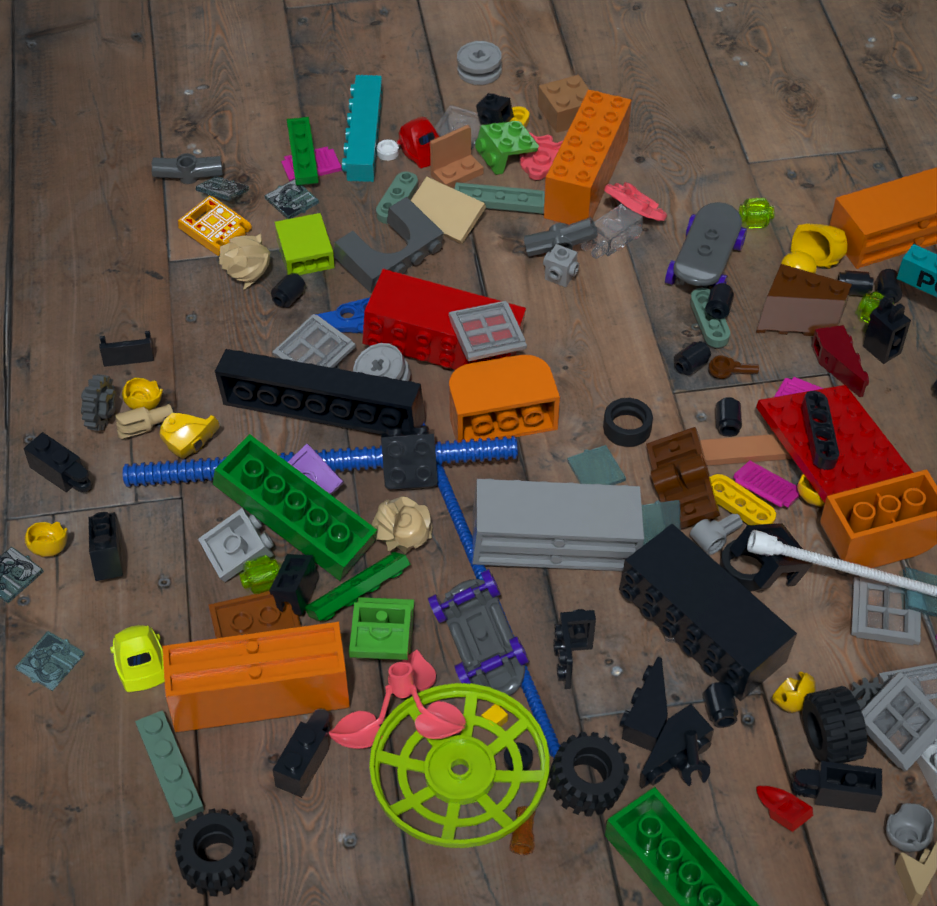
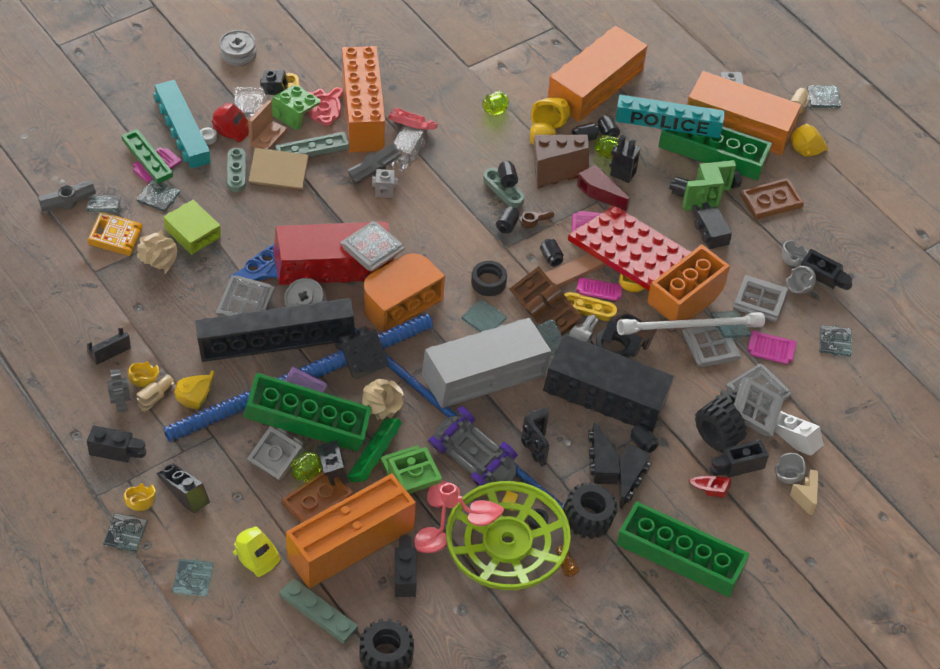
camera: 30 degrees left, 0 degrees up
black brick [271,273,305,308] -> none
dark grey arch [333,196,444,293] -> none
medium nougat brick [538,74,589,133] -> none
dark grey piece [665,202,747,289] -> none
black bar [678,730,710,786] -> none
yellow hair [771,671,816,713] -> none
black beam [802,391,839,470] -> none

